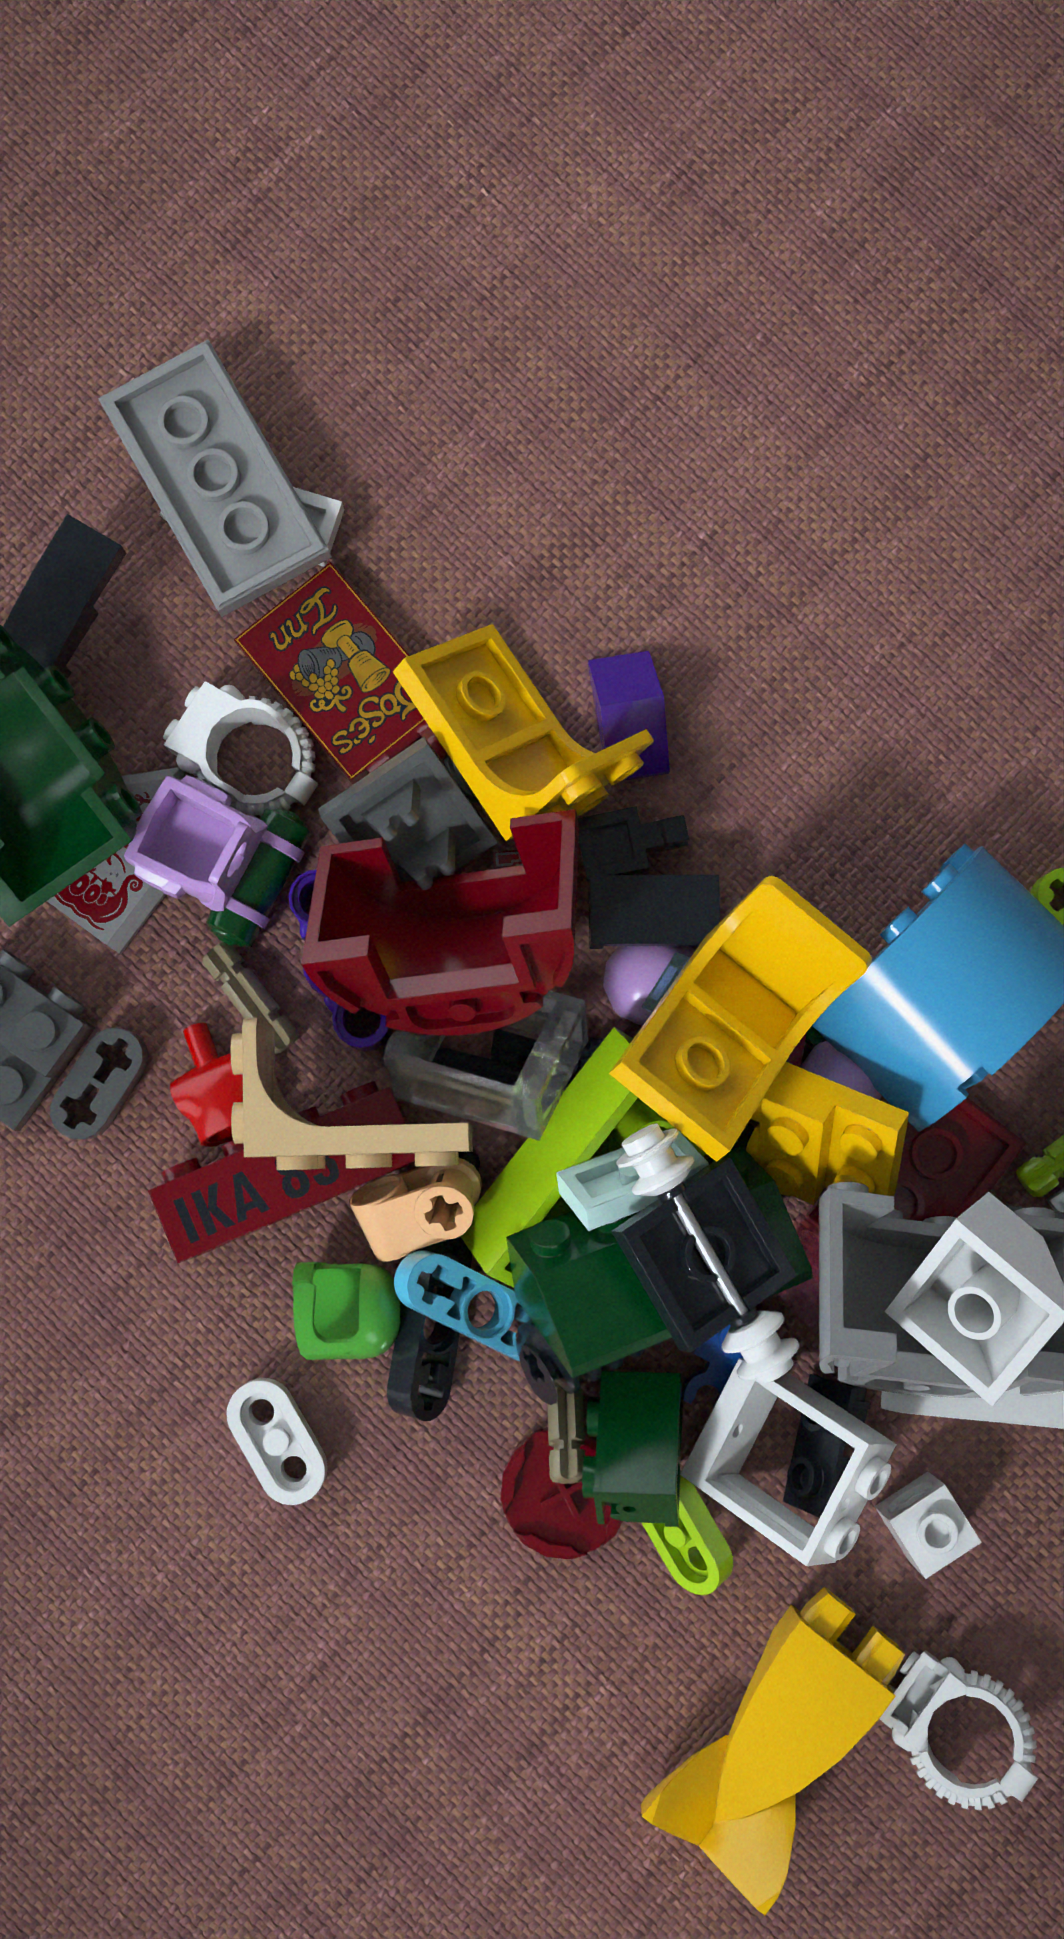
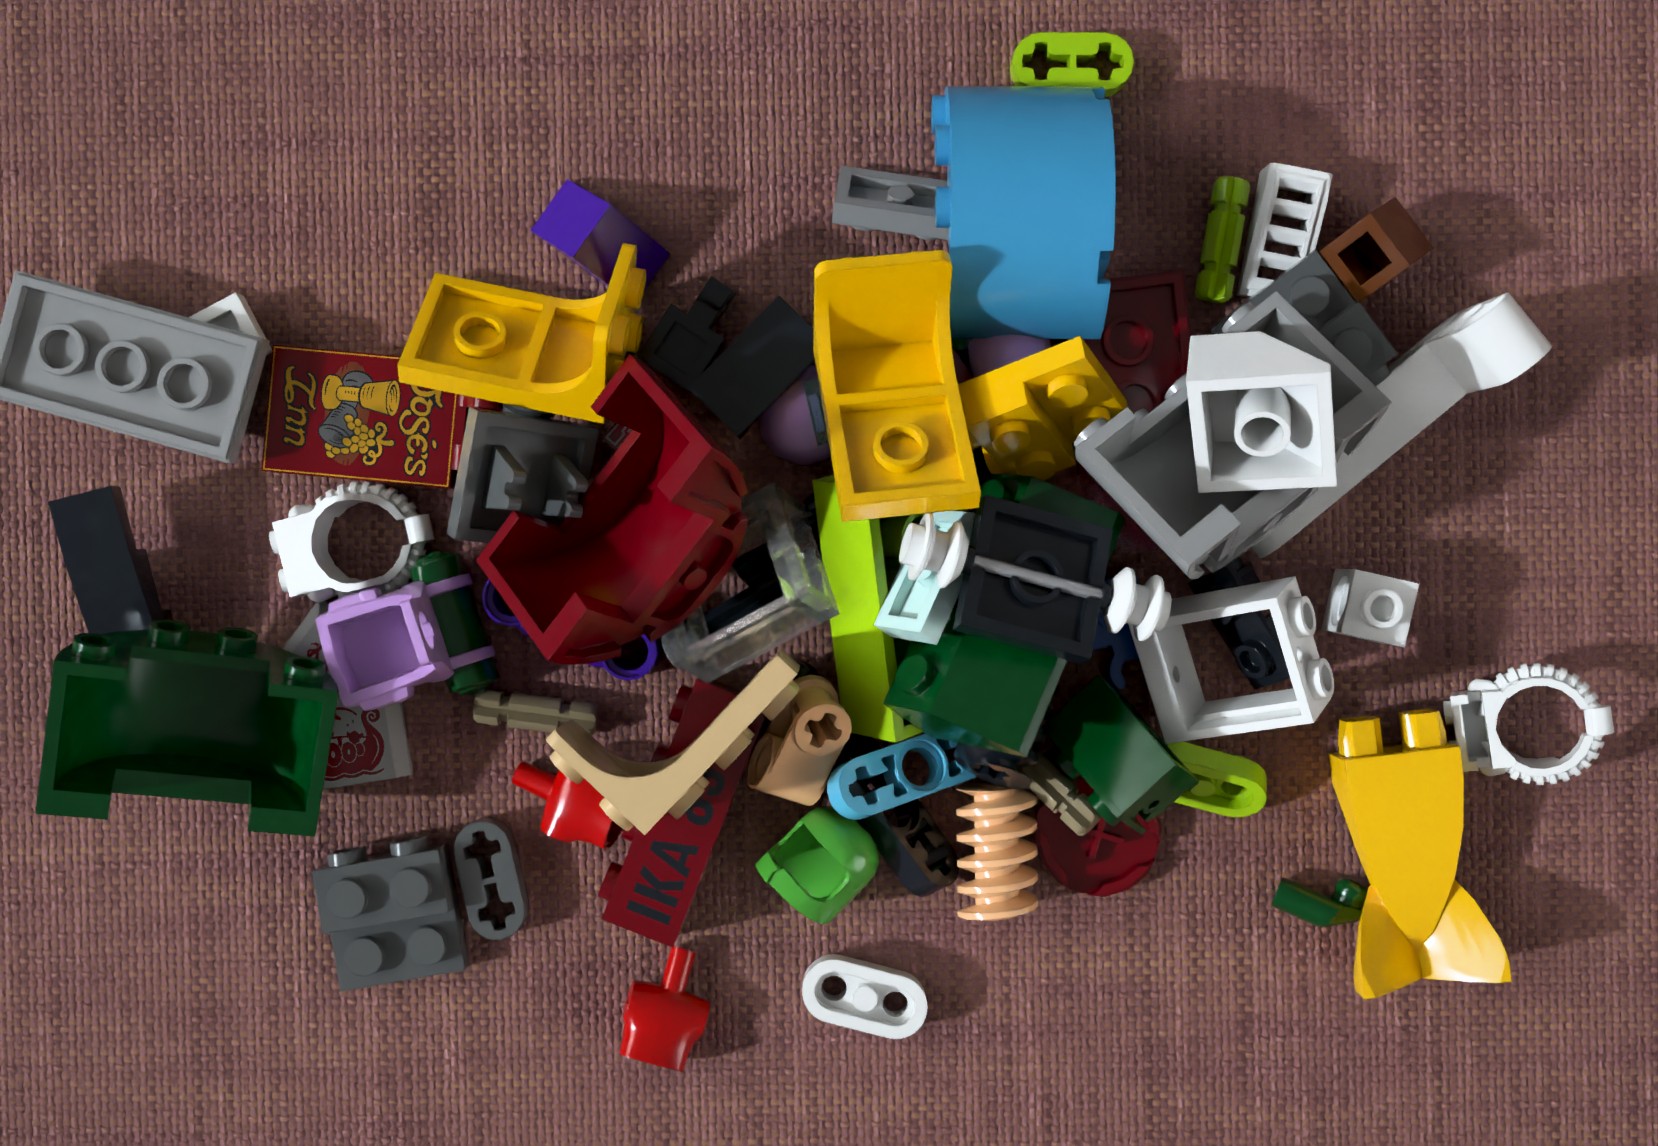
camera: 45 degrees left, 5 degrees up
none -> red piece [619,947,710,1072]
none -> light grey plate [832,166,948,240]
none -> light nougat piece [956,783,1038,921]
none -> dark green arm [1271,877,1368,927]

